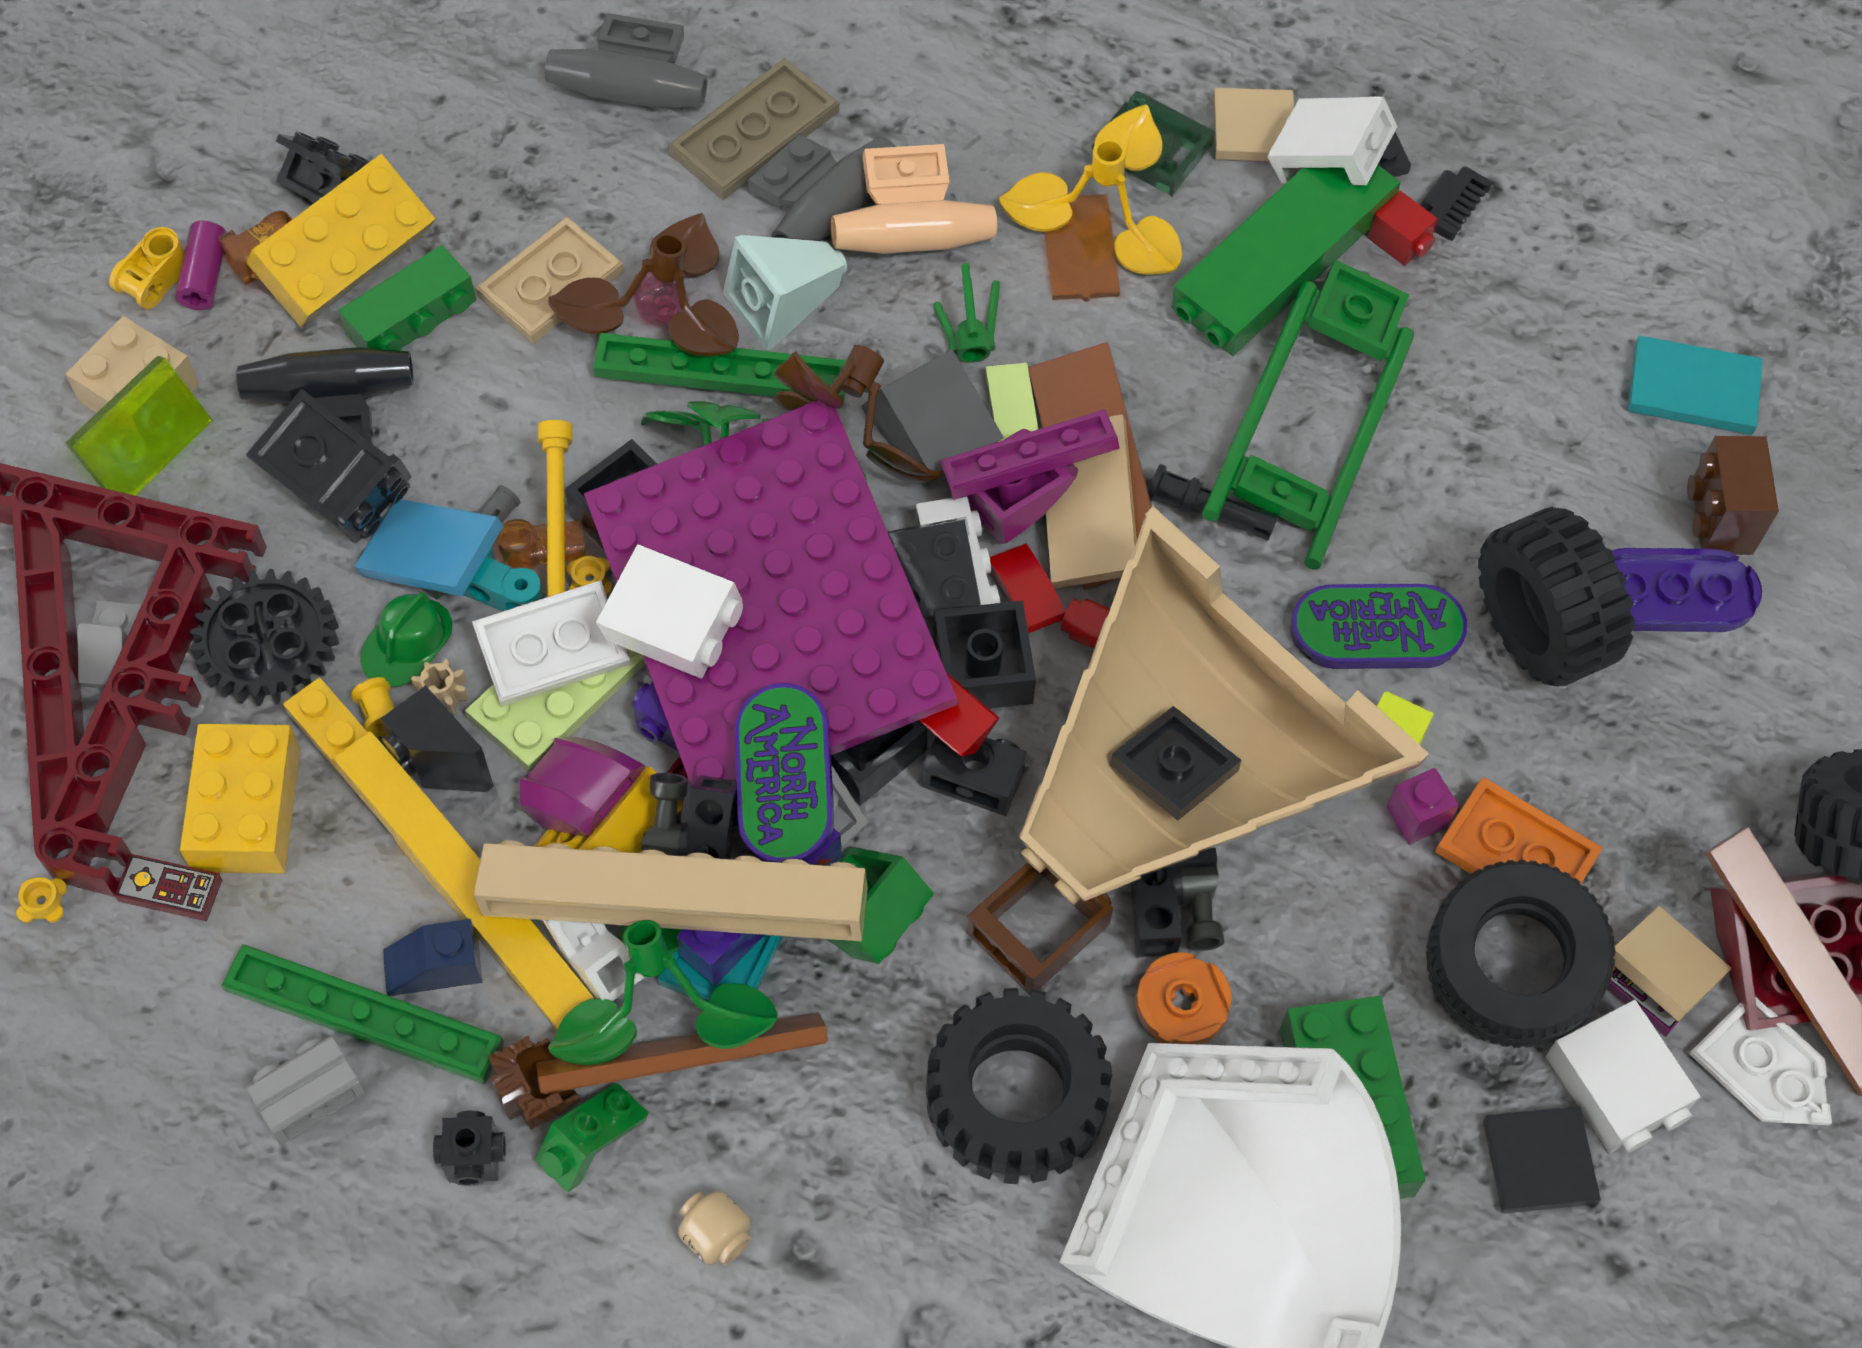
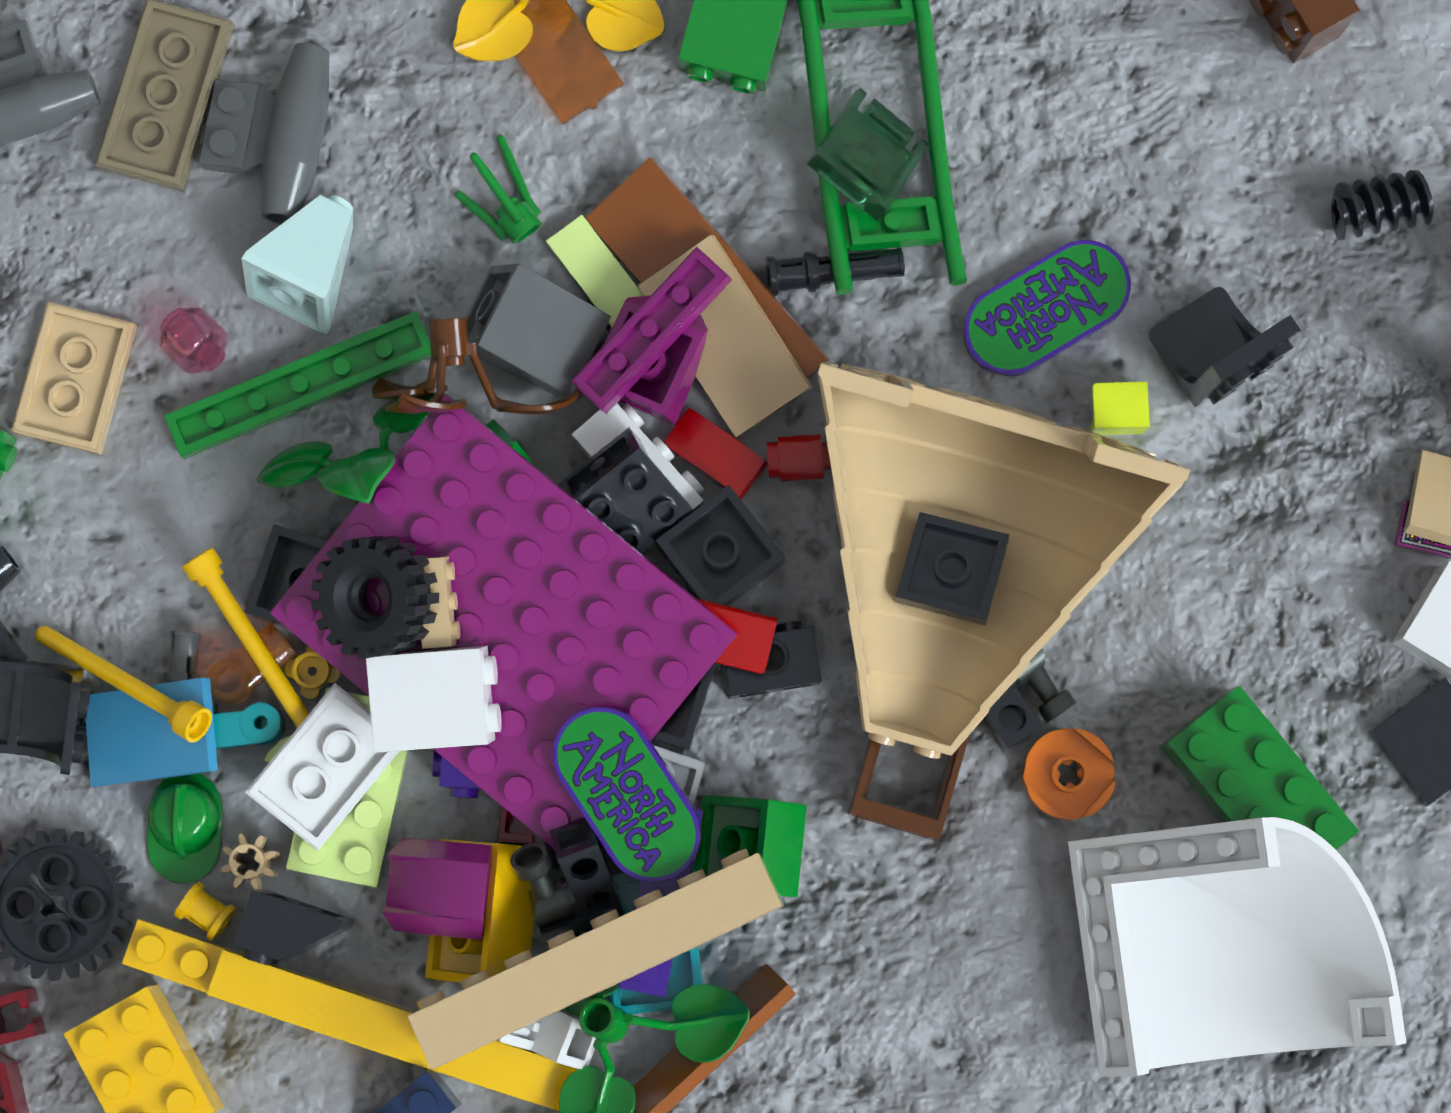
camera: 30 degrees left, 20 degrees up
reddish brown plant [548,213,739,355] -> none
light nougat plate [830,144,997,254] -> none
black tyre [926,988,1112,1184] -> none
magenta brick [1386,768,1459,845] -> none
black tyre [1426,860,1616,1048] -> none
orange plate [1435,777,1603,884] -> none
black tyre [1478,507,1635,687] -> none
dark purple tile [1611,548,1762,632] -> none
none -> yellow piece [35,626,212,743]
none -> black tyre [311,536,439,658]
none -> tan piece [421,556,460,649]
none -> clear green container [807,87,929,221]
none -> black bracket [1149,287,1301,408]
none -> black piece [1331,169,1434,241]

